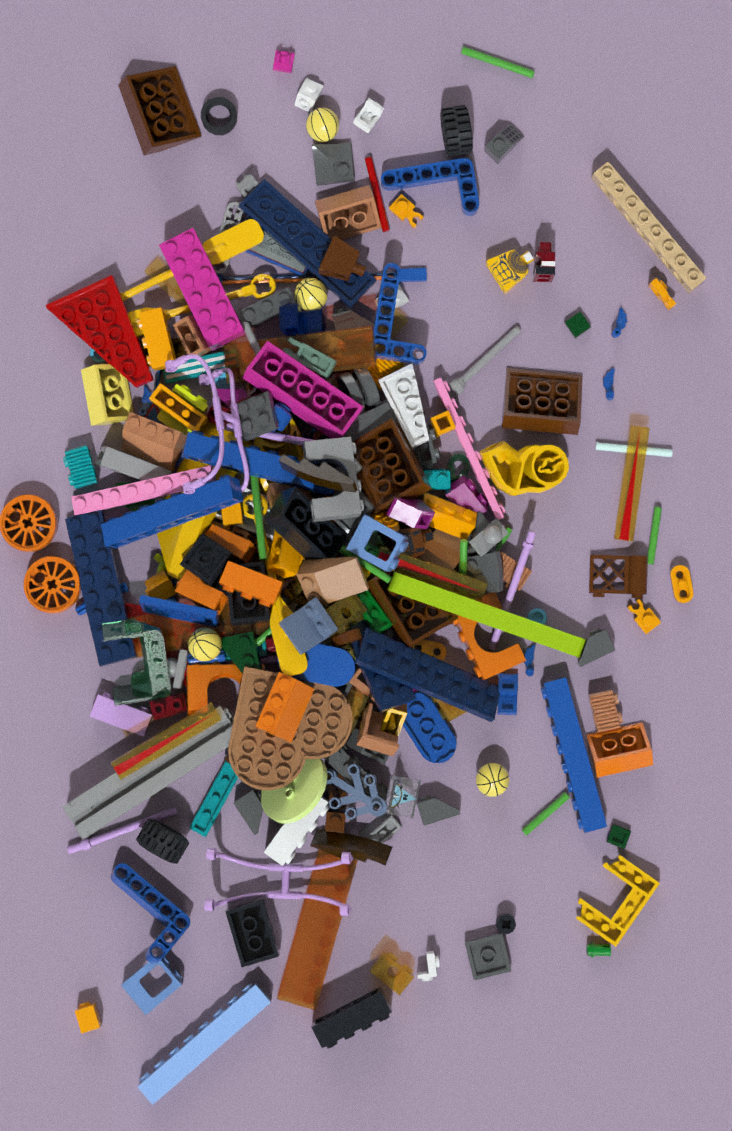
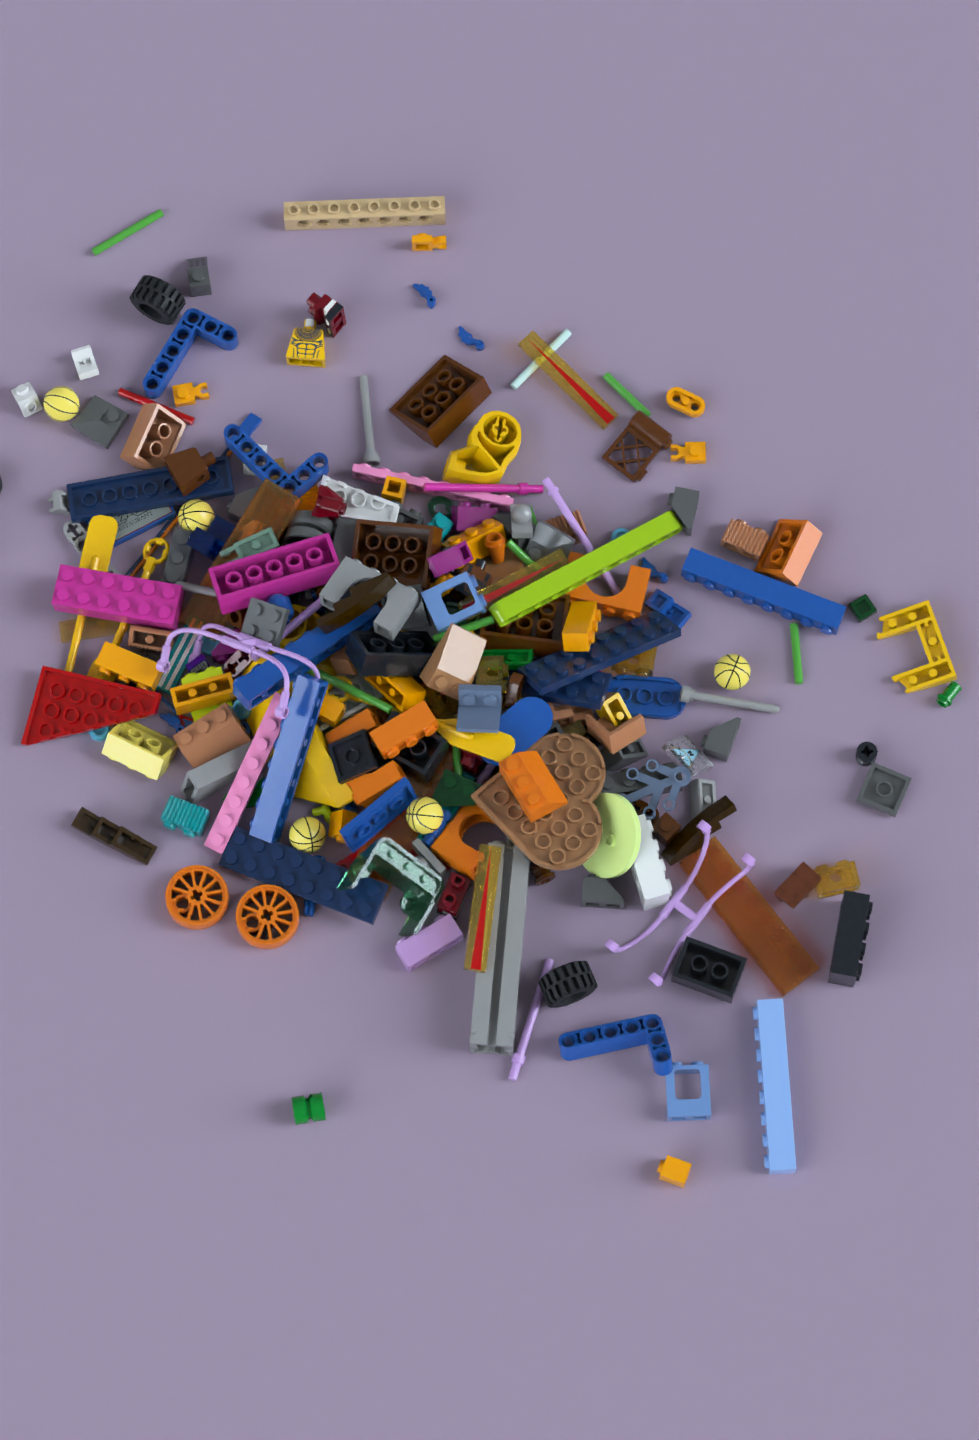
camera: 50 degrees left, 15 degrees down
teal tile [189,761,238,837] -> none
white bracket [417,951,440,981] -> none
dark green tile [564,312,591,338] -> none
none -> dark brown slope [71,807,158,866]
none -> tile [185,654,210,673]
none -> light yellow piece [289,817,326,854]
none -> dark red brick [311,485,347,520]
none -> dark pink bar [423,483,543,495]
none -> orange cone [485,532,505,564]
none -> light orange brick [562,601,601,652]
none -> light grey piece [679,685,780,714]
none -> copper panel [774,861,821,909]

